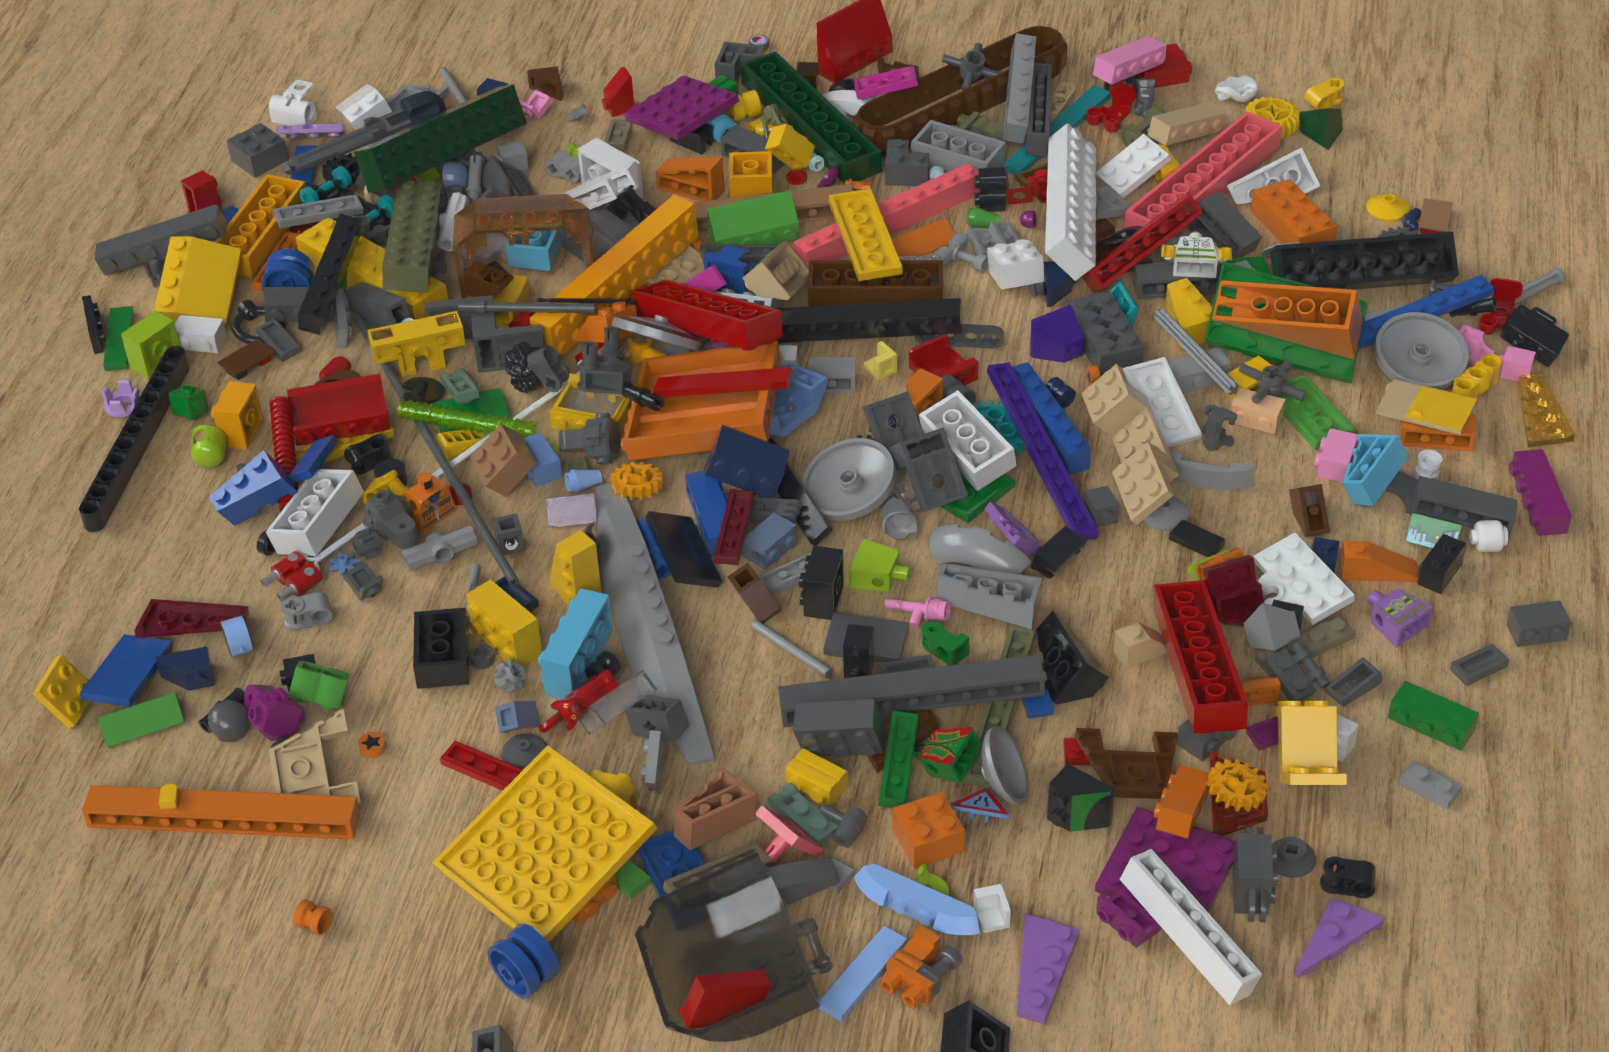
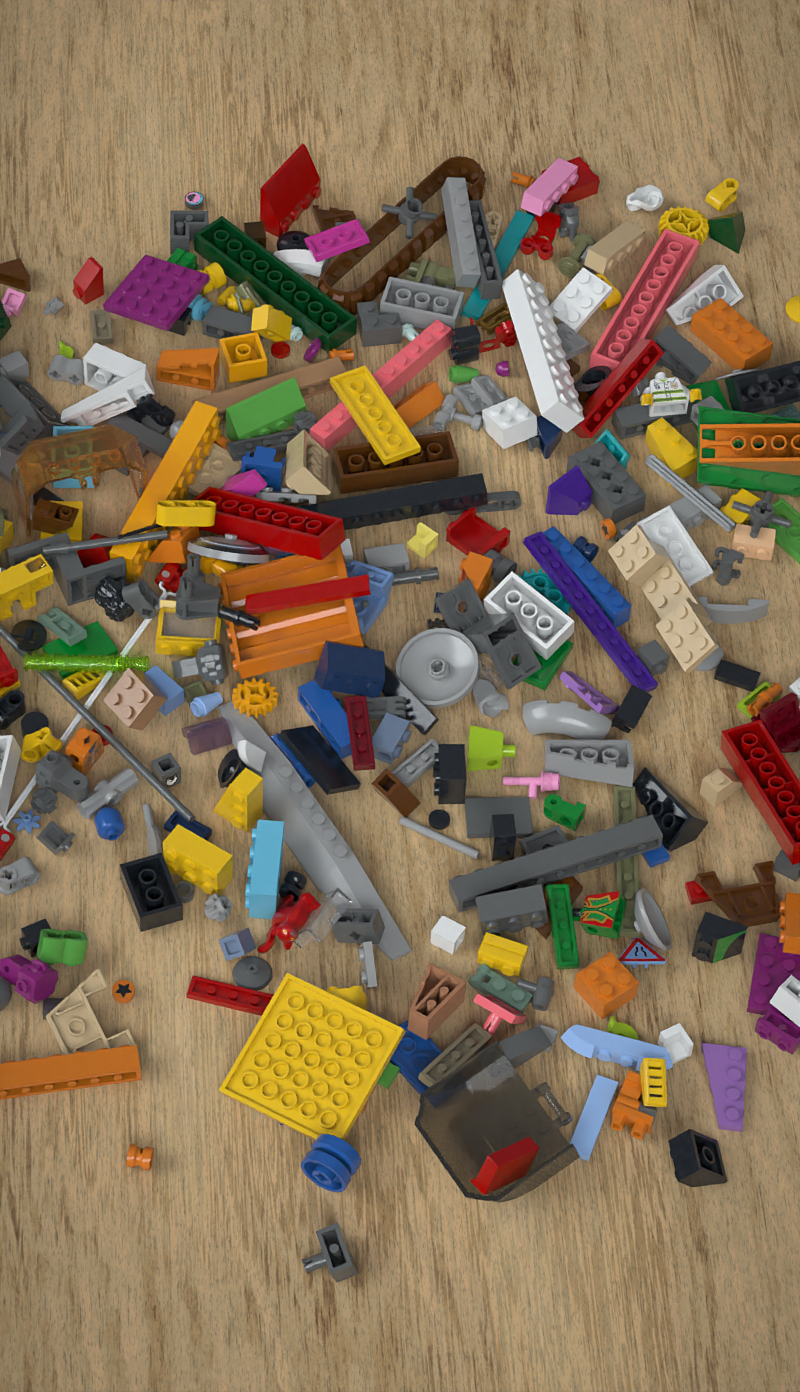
camera: 20 degrees left, 10 degrees up
none -> blue head [94,807,125,841]
none -> yellow beam [156,500,216,527]
none -> white brick [237,740,266,772]
none -> dark grey gear [293,411,317,434]
none -> dark grey pin [392,567,439,586]
none -> black piece [428,810,450,830]
none -> white panel [430,916,466,955]
none -> yellow slope [639,1058,667,1107]

